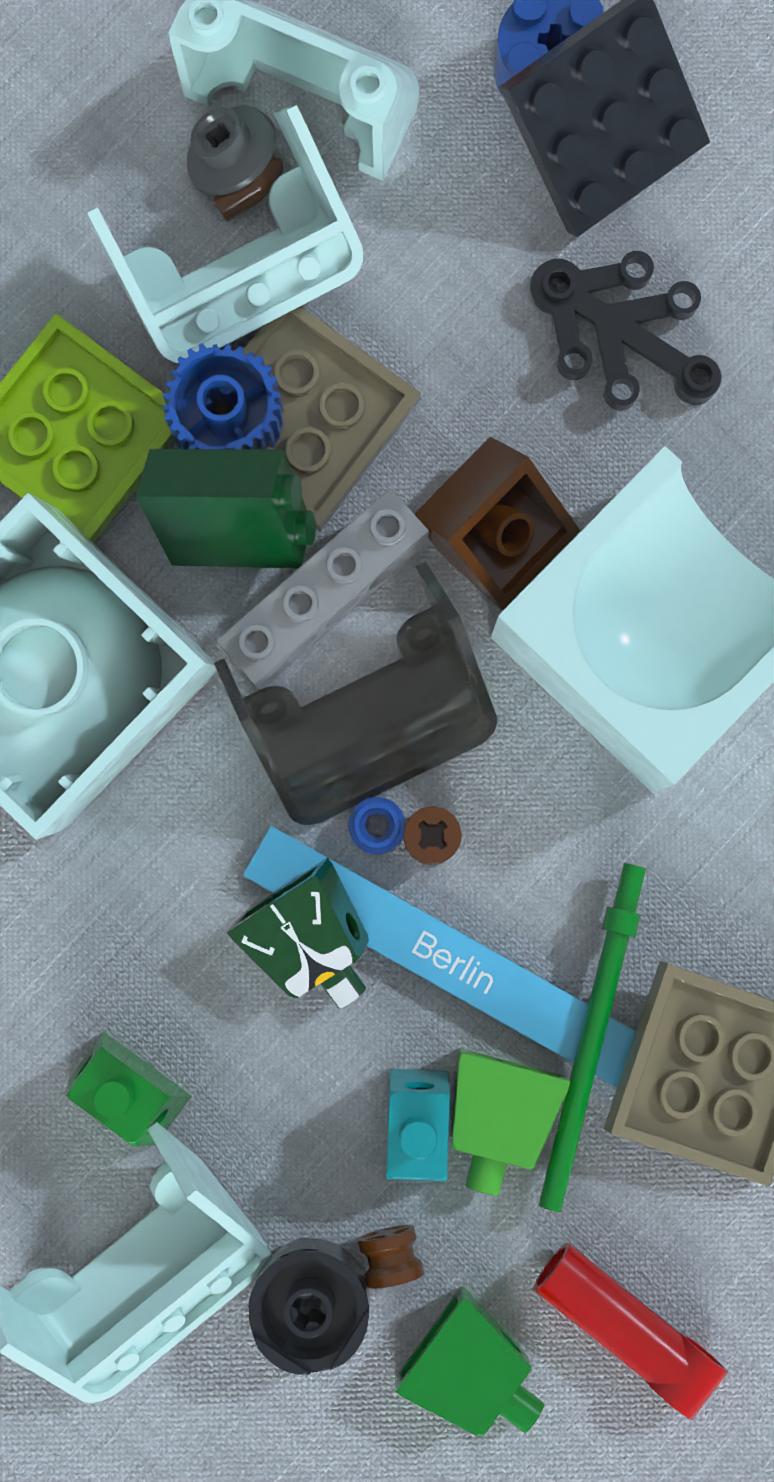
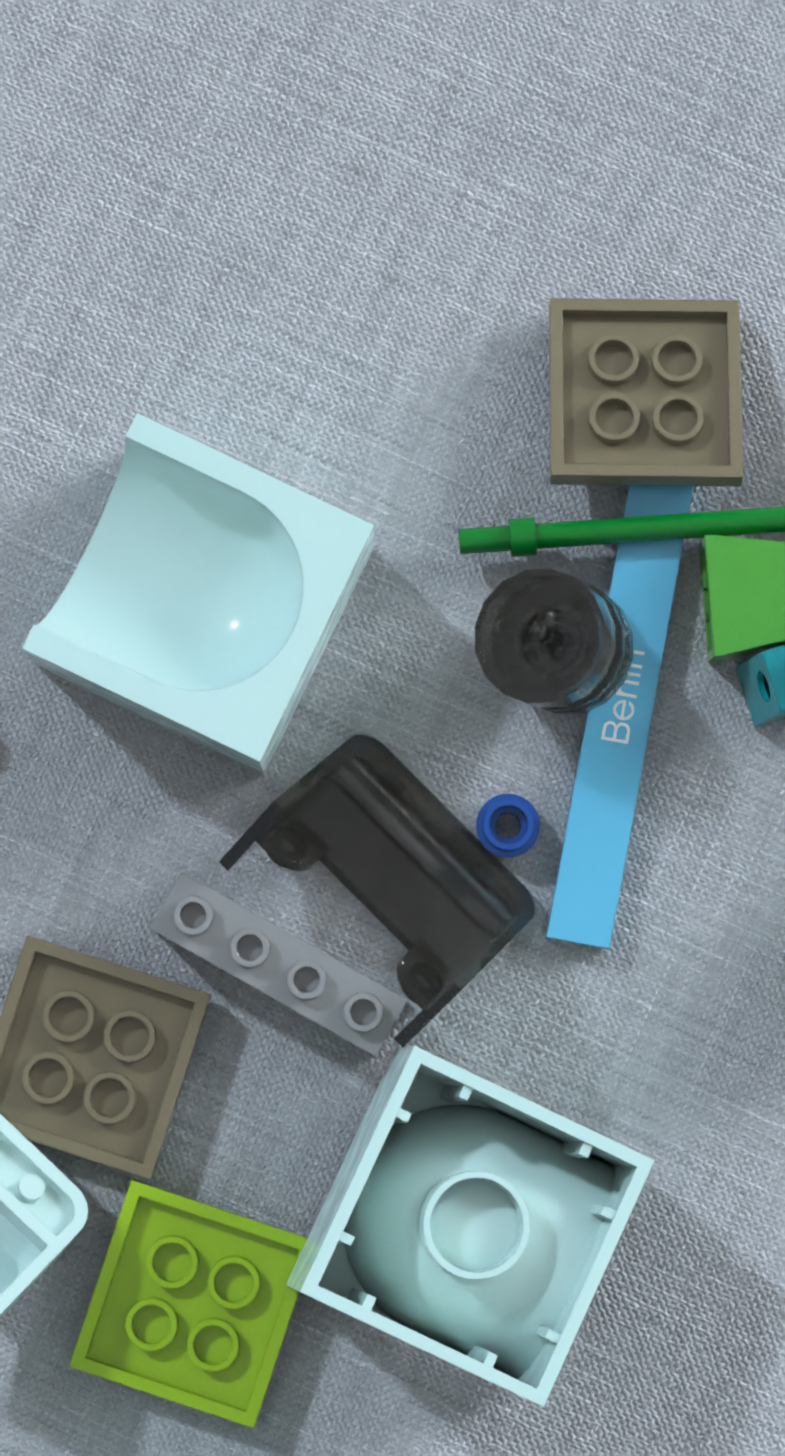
camera: 115 degrees left, 0 degrees up
dark green brick [136,449,316,569] -> none
blue brick [163,343,283,450] -> none
dark green torso [227,857,369,1009] -> none
reddish brown wheel [403,806,462,865] -> none
reddish brown slope [414,436,580,610] -> none
none -> clear smoke wheel [475,568,633,715]

